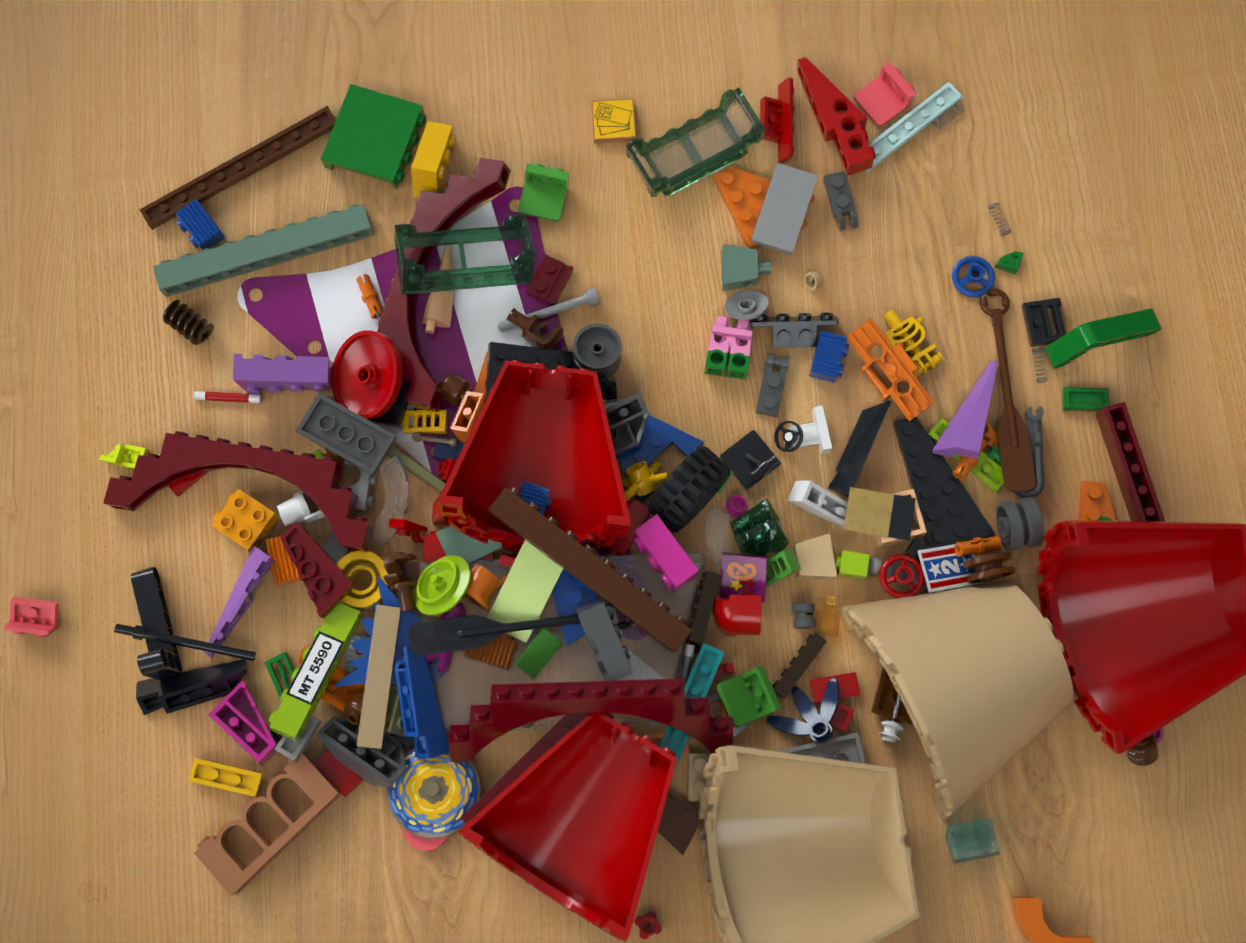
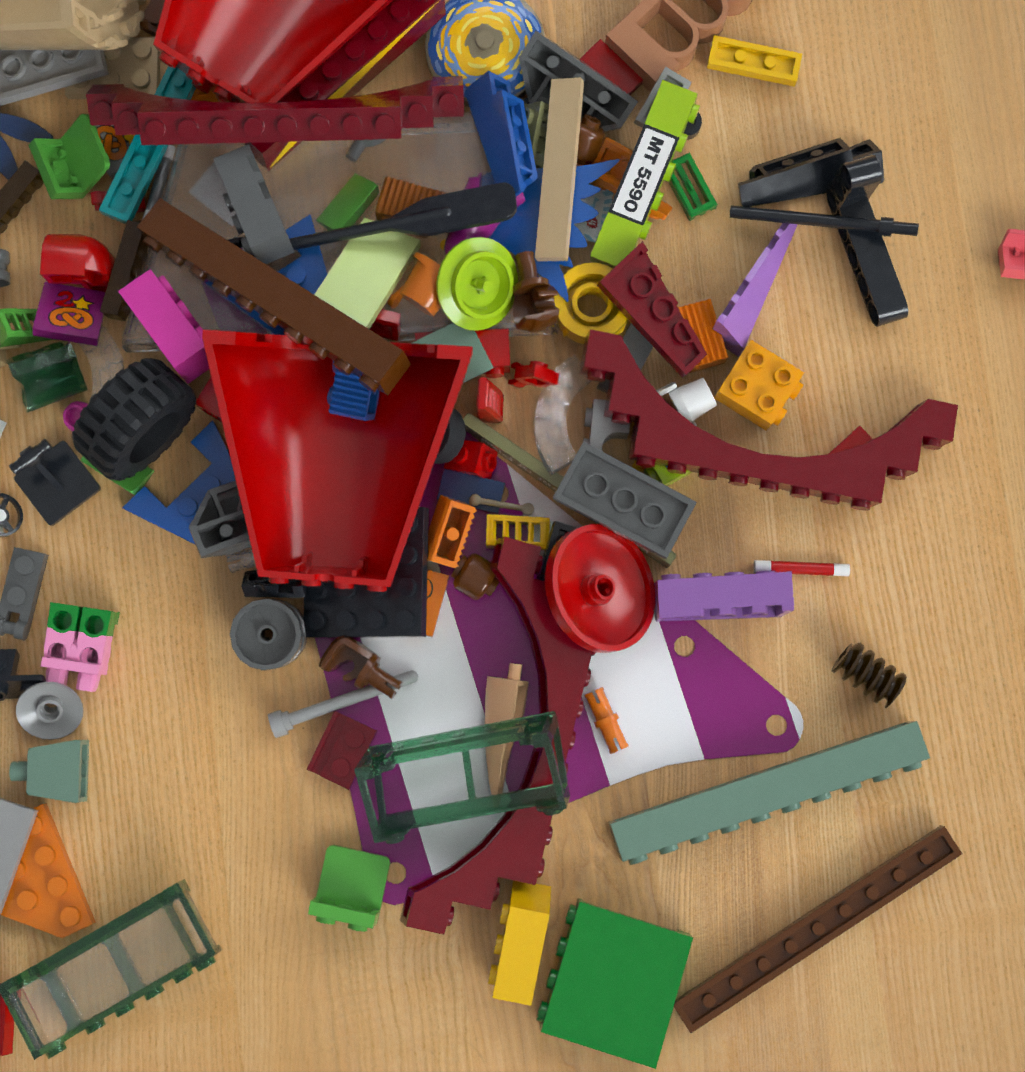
camera: 175 degrees right, 5 degrees up
neon yellow slope [99,443,150,469] -> none
blue brick [175,199,225,250] -> none
dark pink wedge [208,681,277,766] -> none
yellow tile [591,98,636,143] -> none
yellow bar [621,461,671,501] -> none

